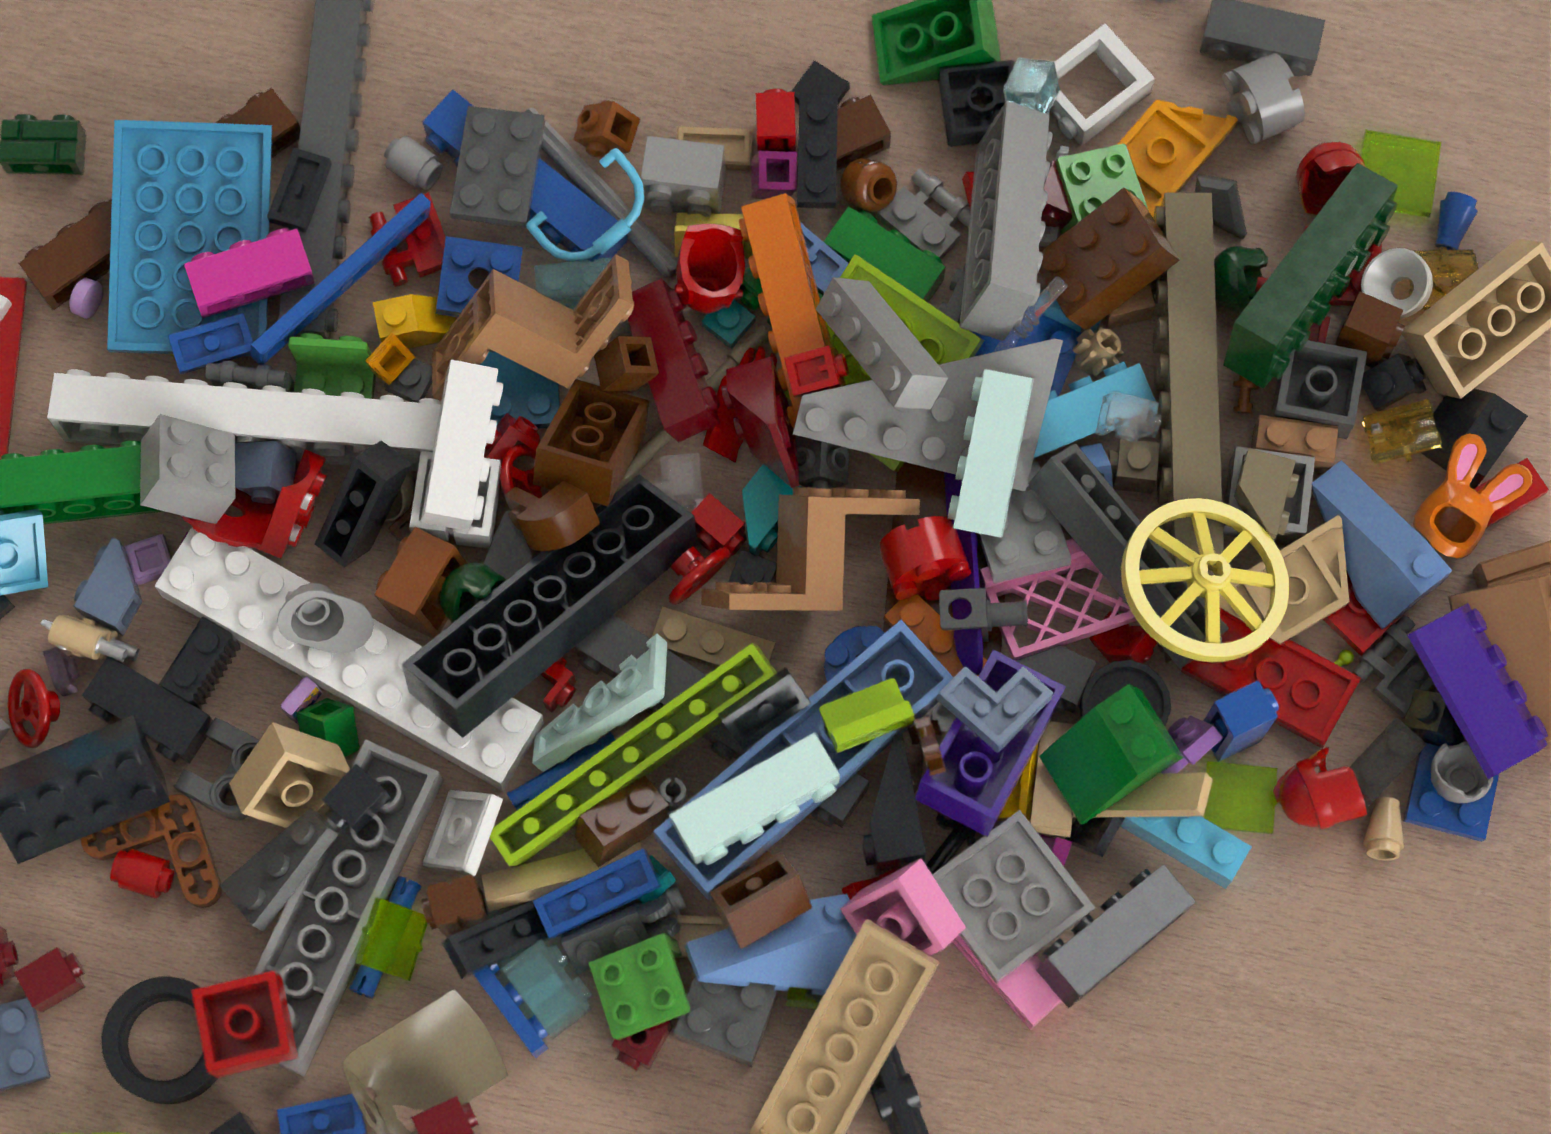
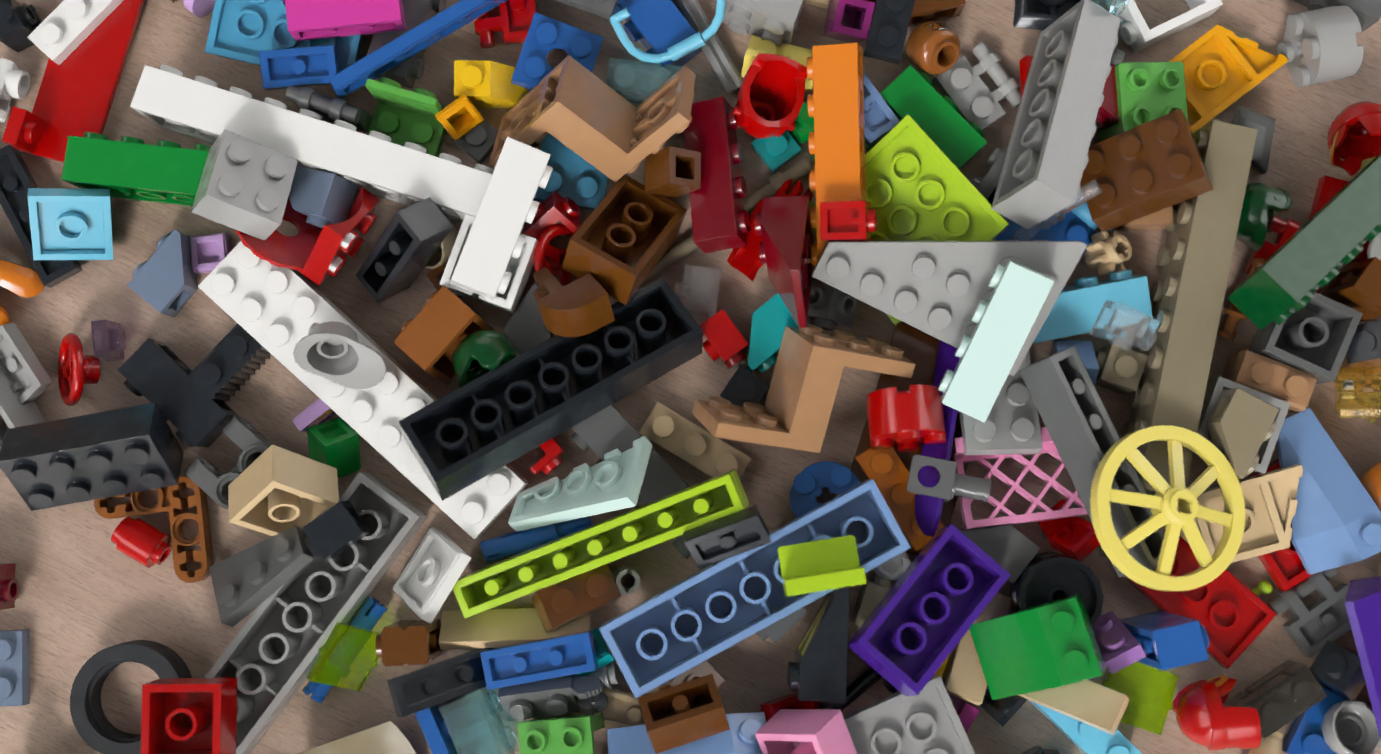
camera: 15 degrees right, 10 degrees up
dark red brick [14,947,85,1013] -> none
tan piece [41,615,140,662] -> none
red piece [668,546,731,605] -> none
light aqua brick [670,732,840,865] -> none
light grey brick [816,277,949,410] -> none
reddish brown piece [908,715,946,776] -> none
sand blue plate [936,666,1054,753] -> none

